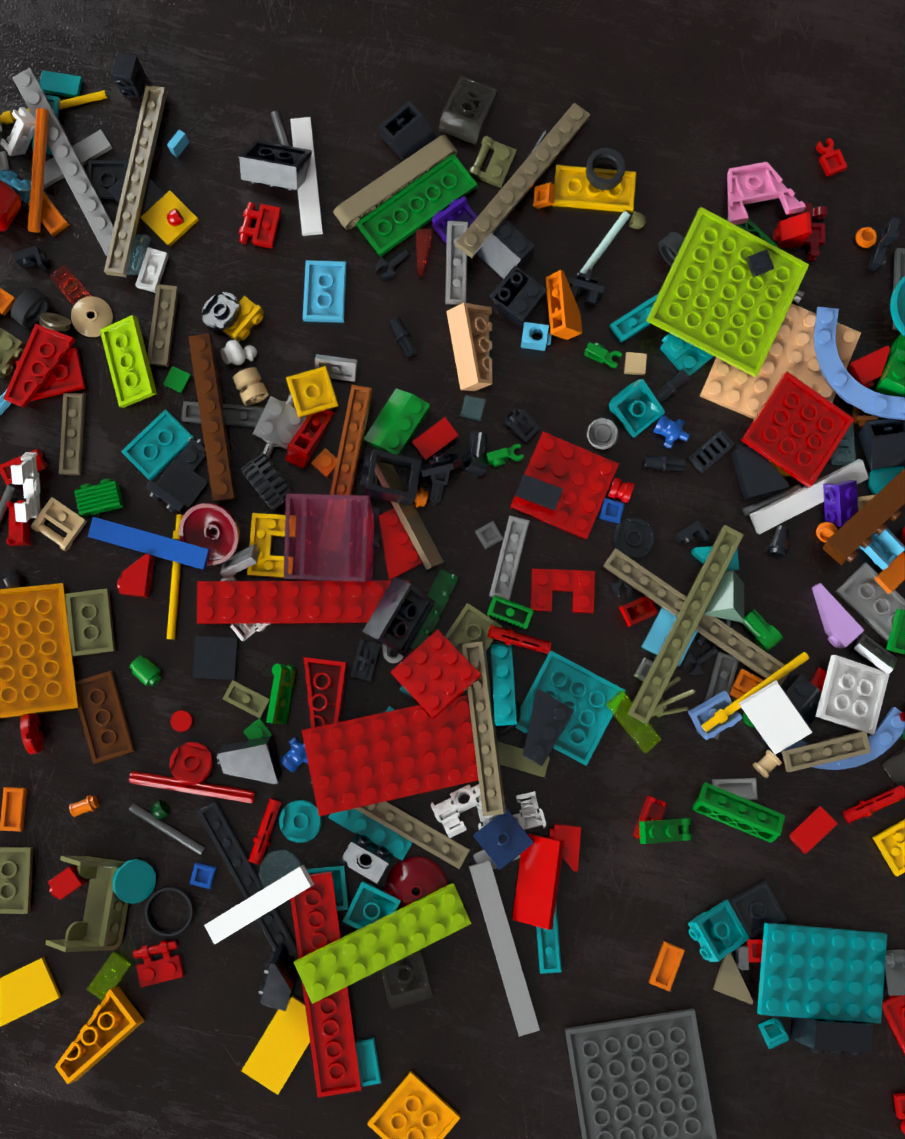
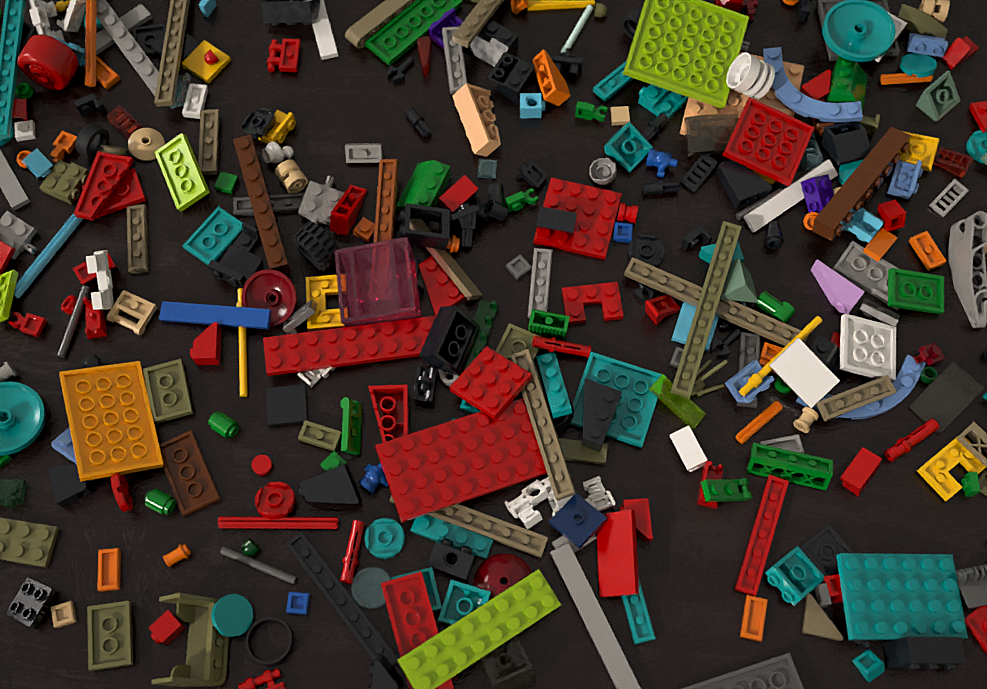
camera: 10 degrees left, 15 degrees down
green brick [74,479,124,517] -> none
white tile [204,865,314,944] -> none
yellow tile [286,366,338,418] -> none
medium azure tile [303,260,347,323] -> none
black plate [745,249,774,278] -> none
none -> green brick [144,488,176,515]
none -> white hinge [669,425,707,472]
none -> clear smoke slope [684,114,739,157]
none -> white wheel [726,52,775,100]
none -> red plate [735,475,789,596]
none -> orange axle [736,401,783,444]

